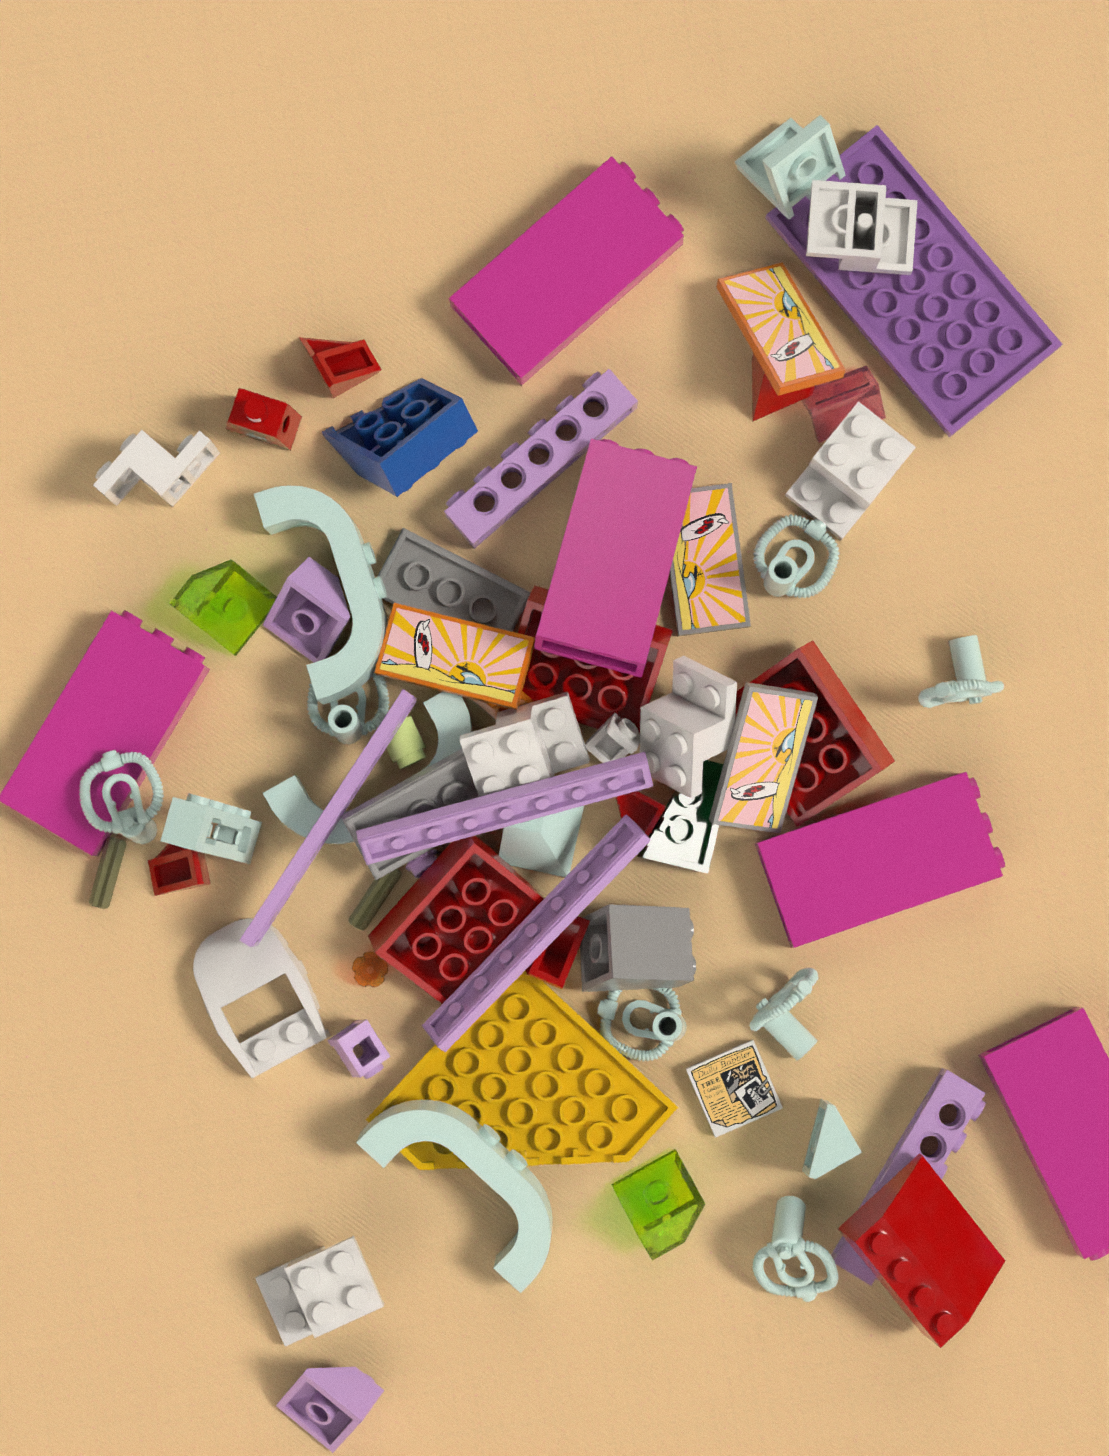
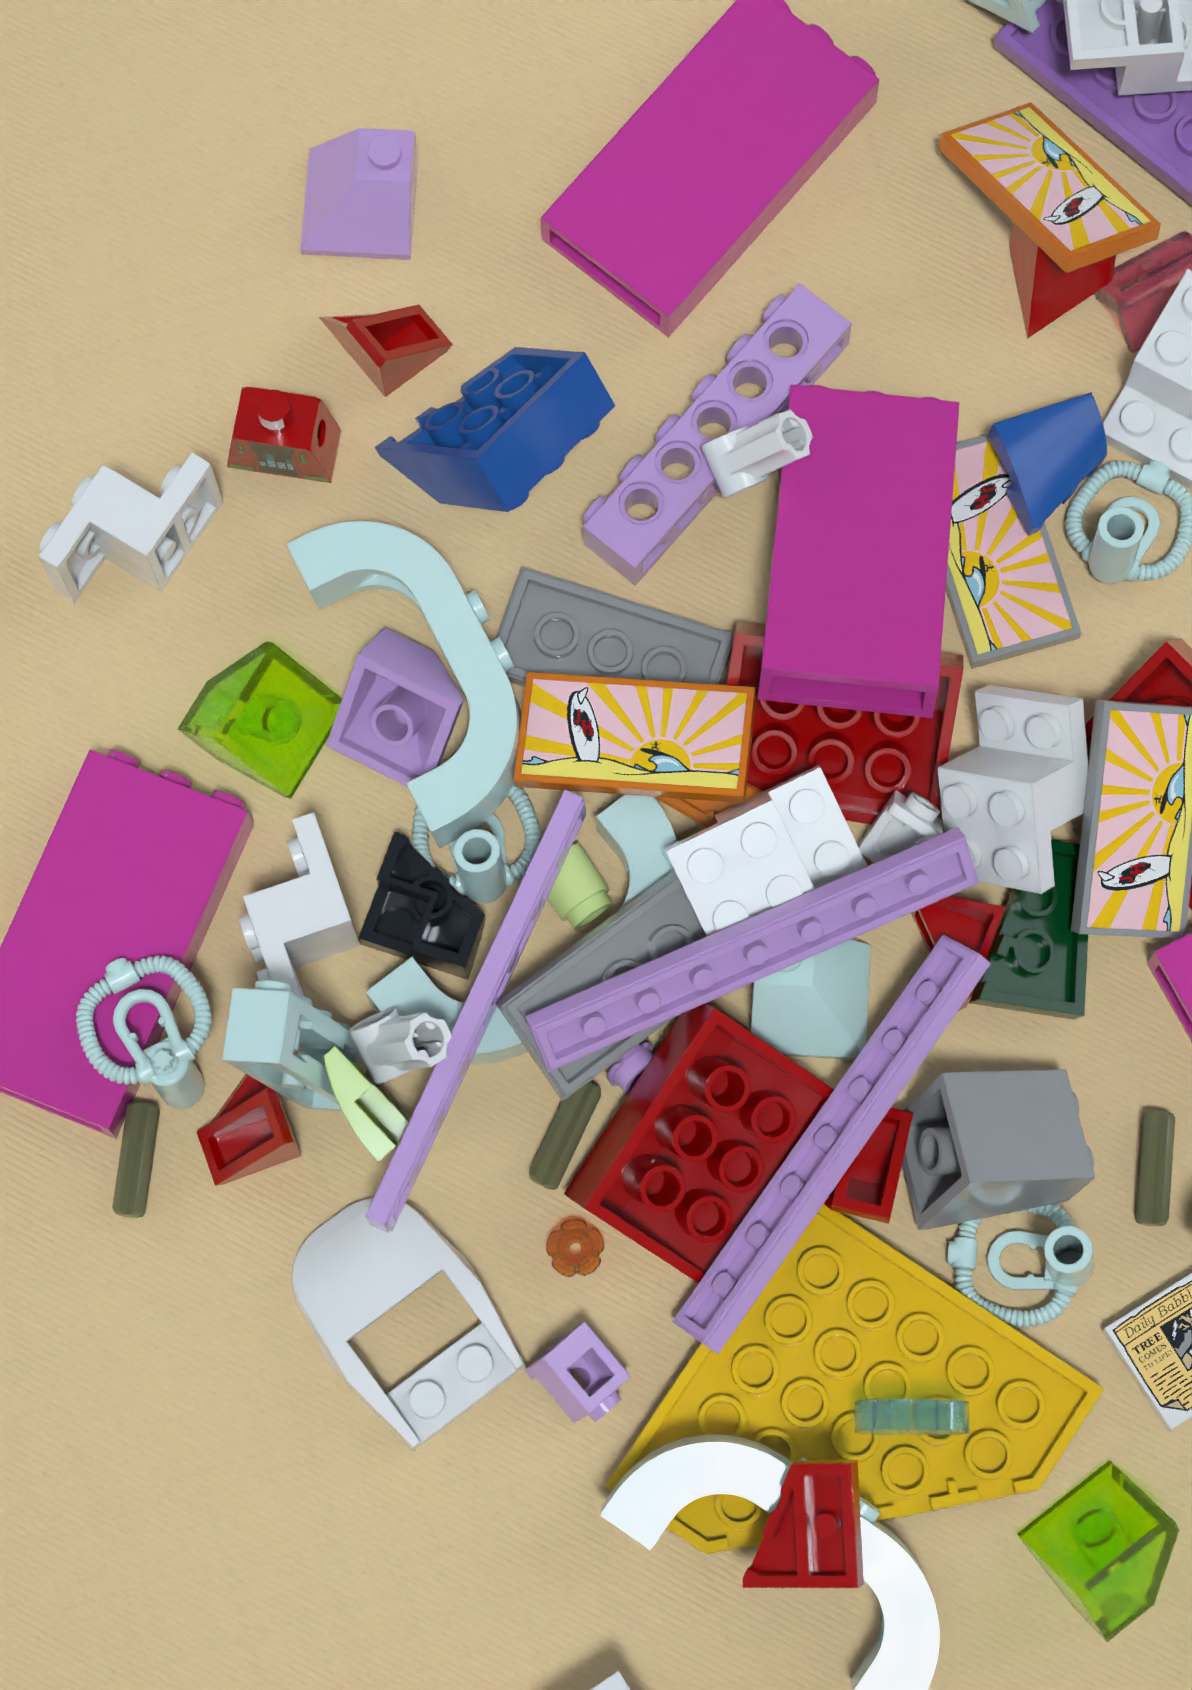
camera: 10 degrees left, 10 degrees down
none -> white bracket [238,812,360,997]
none -> lavender slope [300,128,418,260]
none -> slope [324,1046,410,1162]
none -> white piece [349,1008,452,1084]
none -> black slope [358,831,486,980]
none -> white piece [701,409,813,499]
none -> red wing [742,1460,864,1588]
none -> clear light blue beam [855,1399,970,1435]
none -> blue slope [988,392,1107,536]
none -> olive axle [1135,1110,1175,1227]

